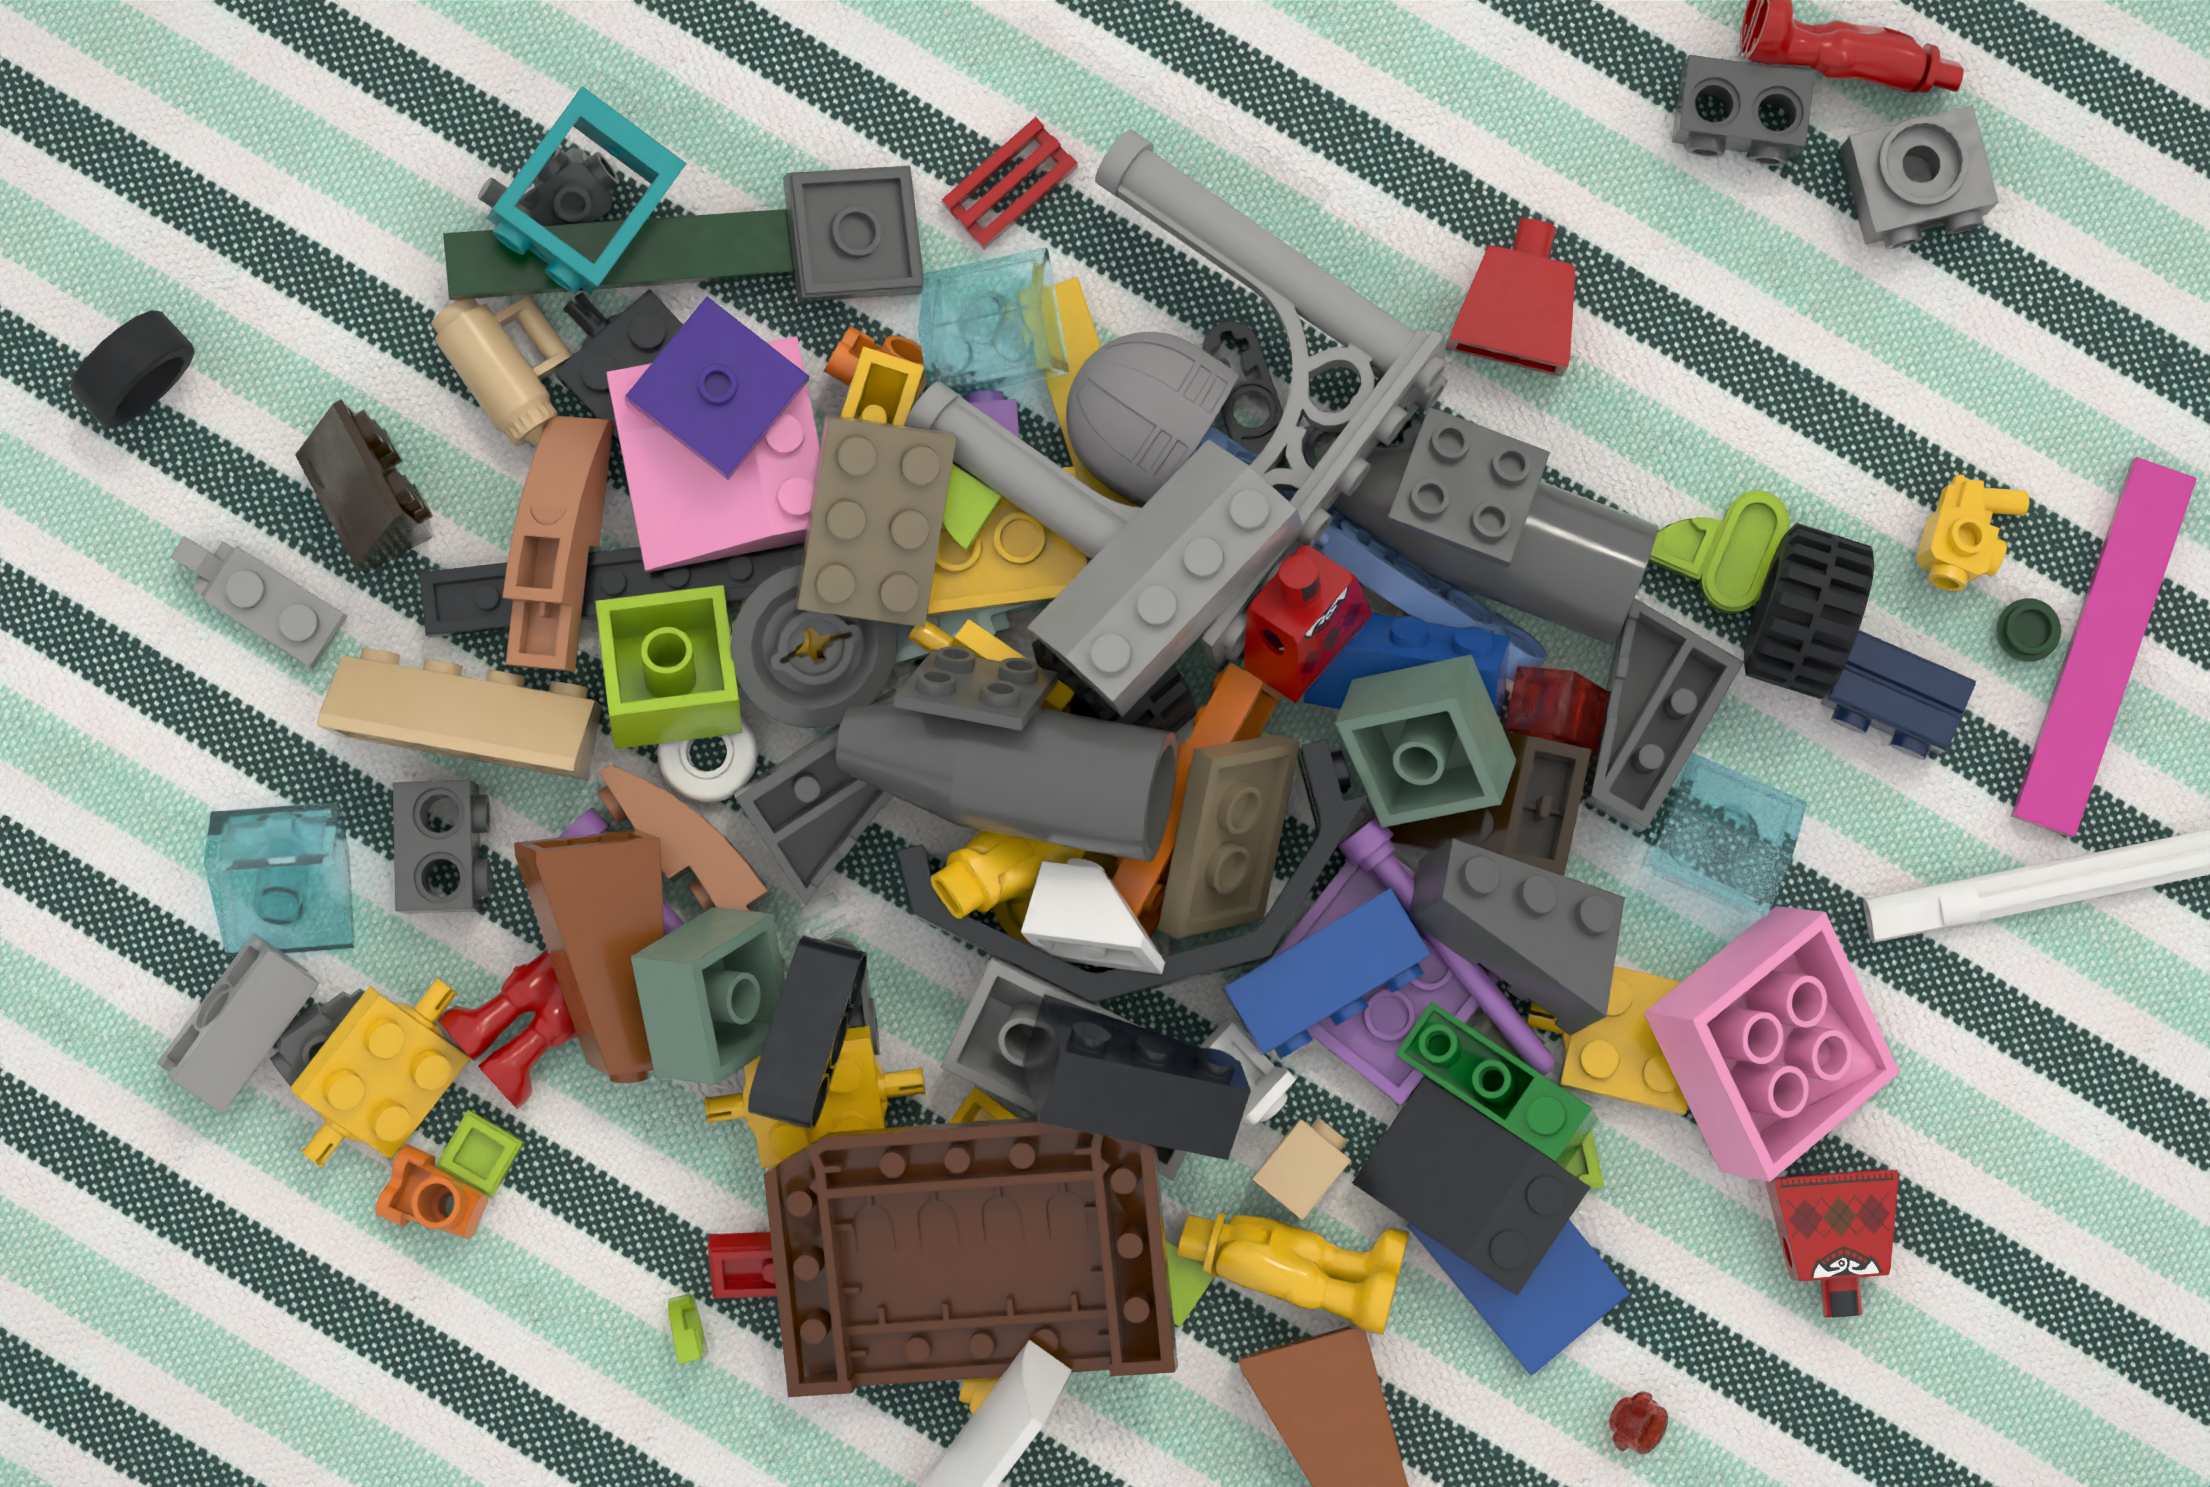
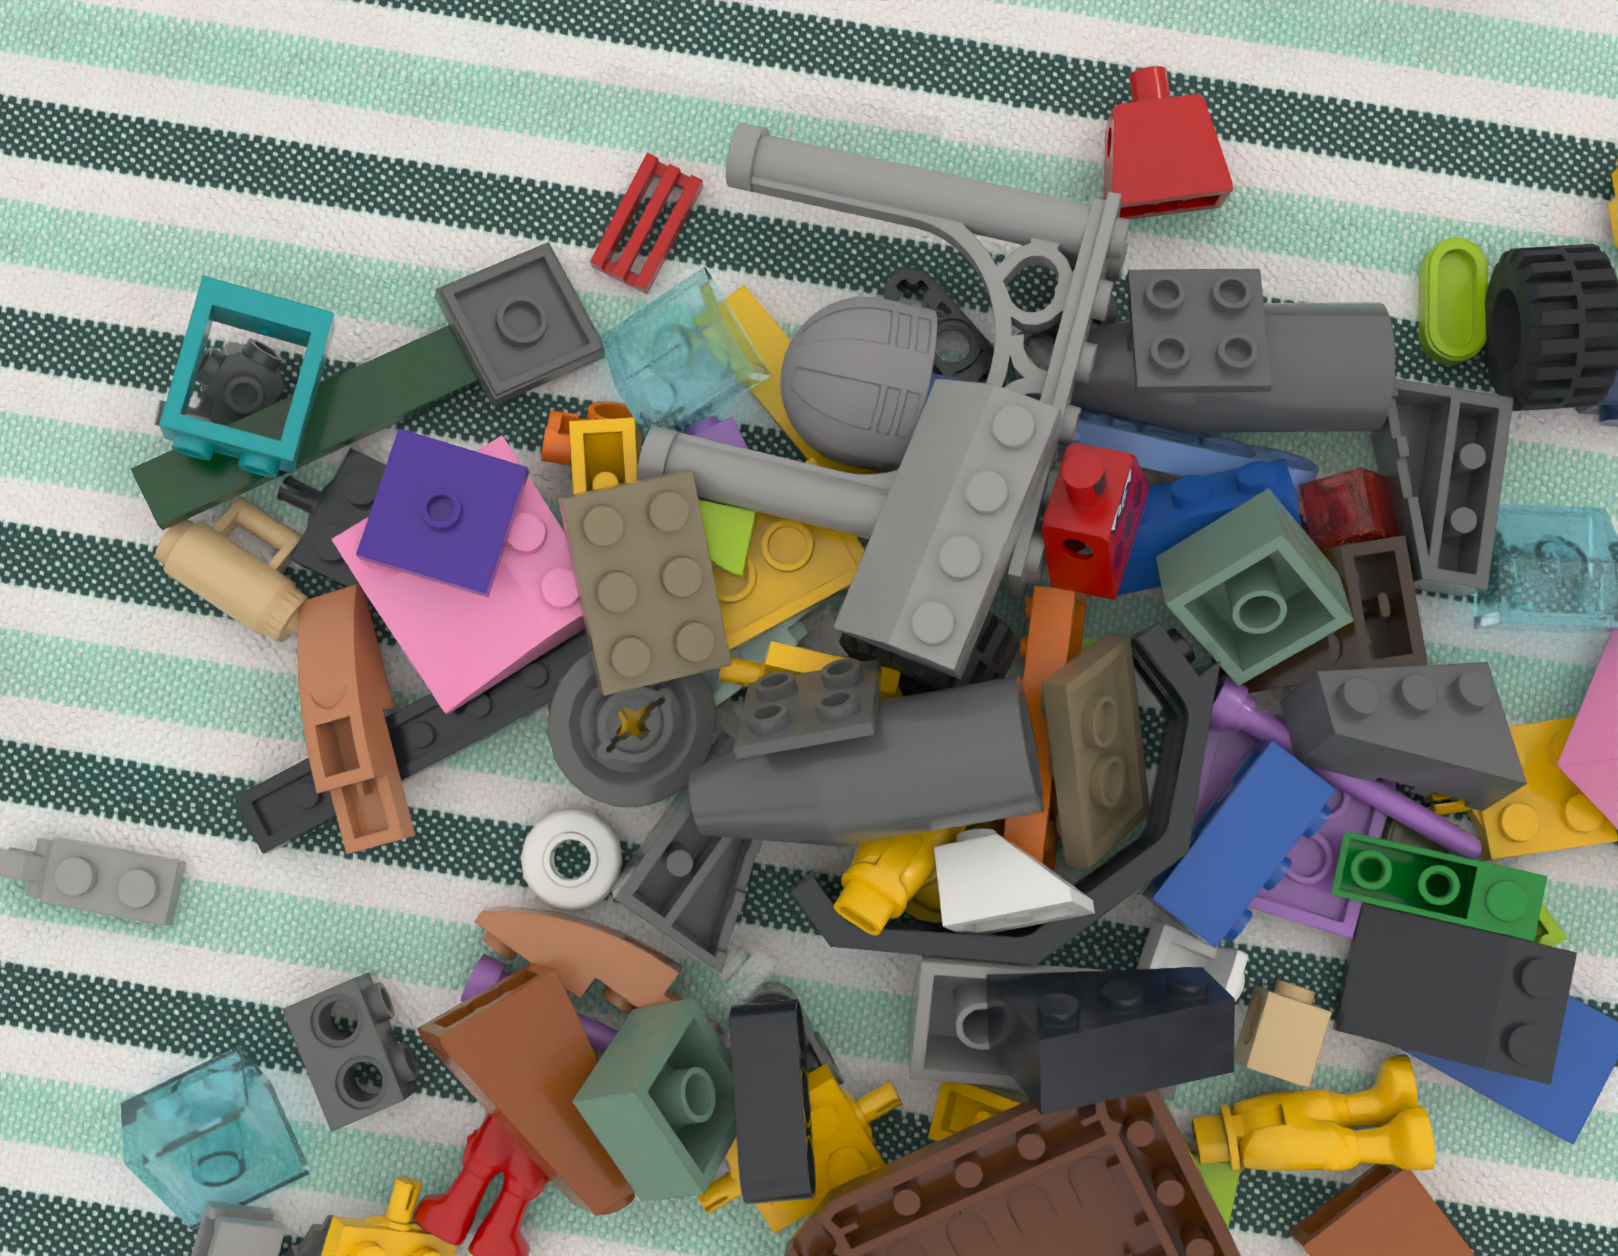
camera: 20 degrees left, 0 degrees up
dark brown slope [295,399,433,574] -> none
tan slope [317,648,602,780] -> none
lime brick [595,585,742,749] -> none
lime tile [1648,517,1723,583] -> none

